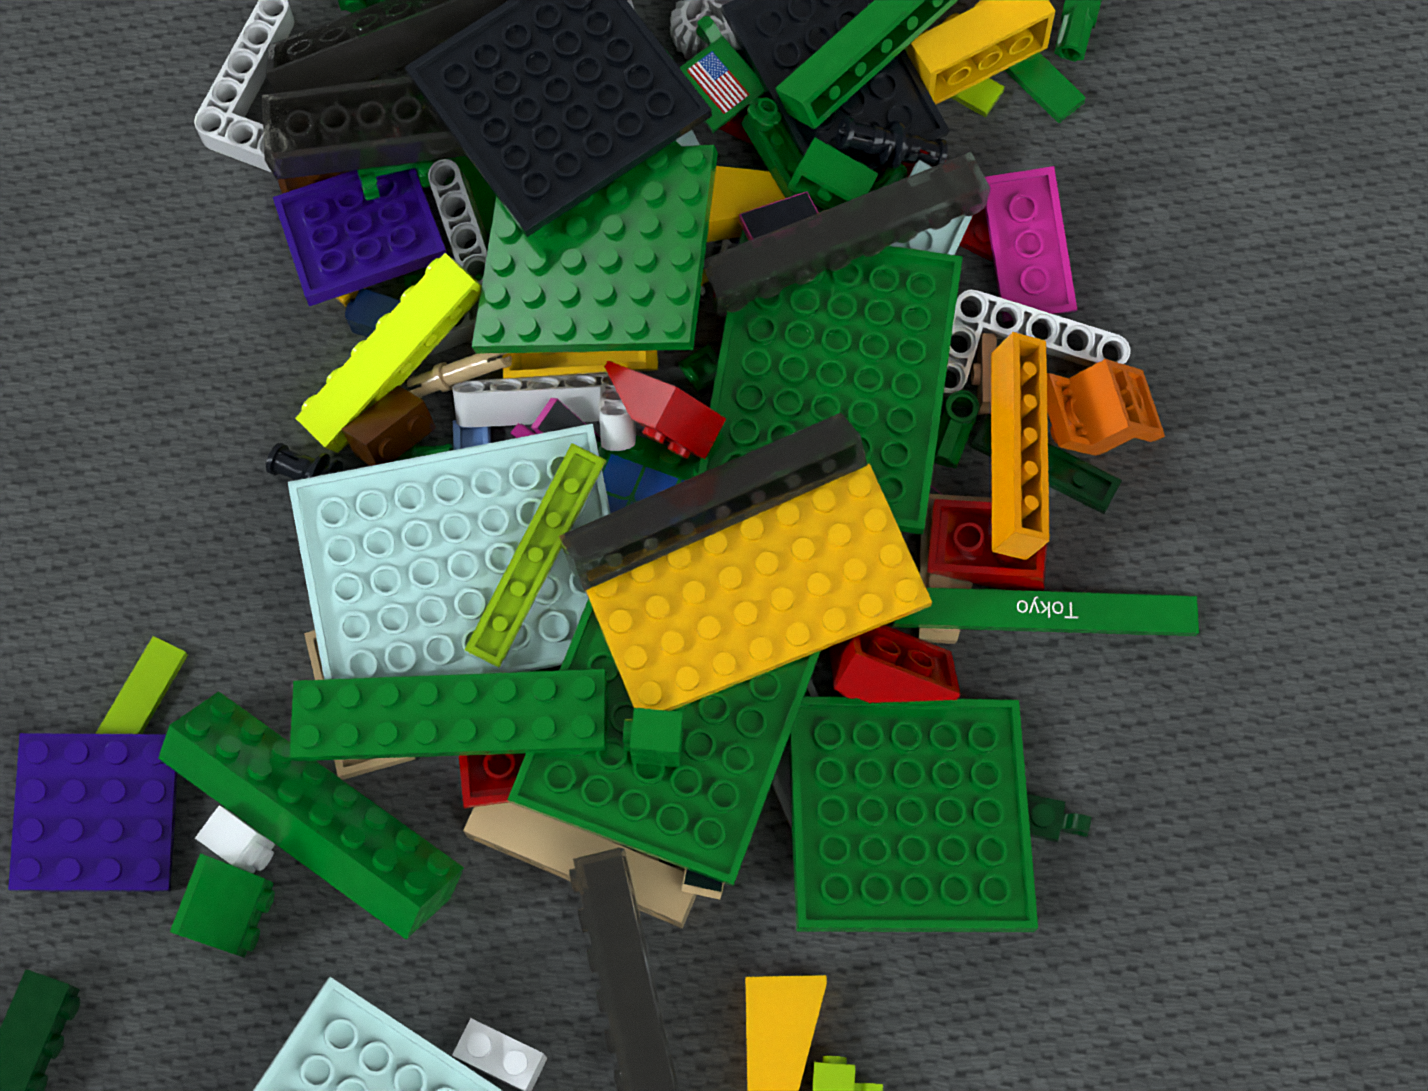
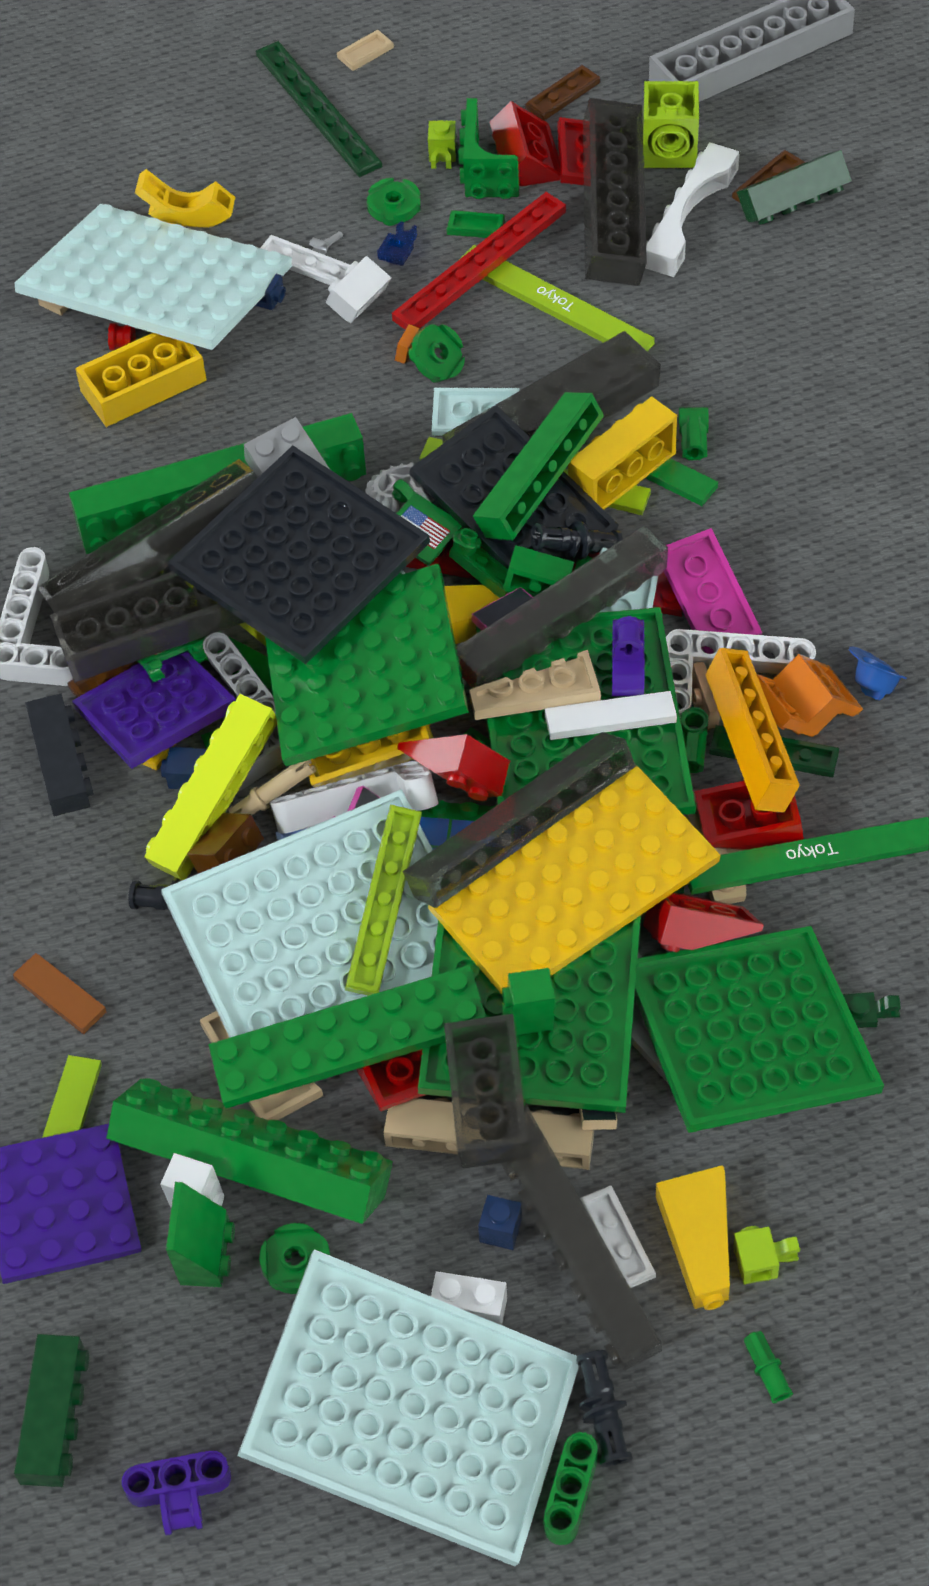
camera: 15 degrees left, 15 degrees down
none -> dark orange tile [13,953,107,1034]
none -> black brick [25,693,94,817]
none -> green plate [259,1223,330,1294]
none -> clear smoke brick [444,1014,533,1168]
none -> tan wing [469,650,601,720]
none -> dark blue brick [478,1195,522,1250]
none -> white tile [545,691,677,740]
none -> white tile [580,1186,656,1291]
none -> dark purple piece [612,616,645,697]
none -> blue piece [849,646,907,700]

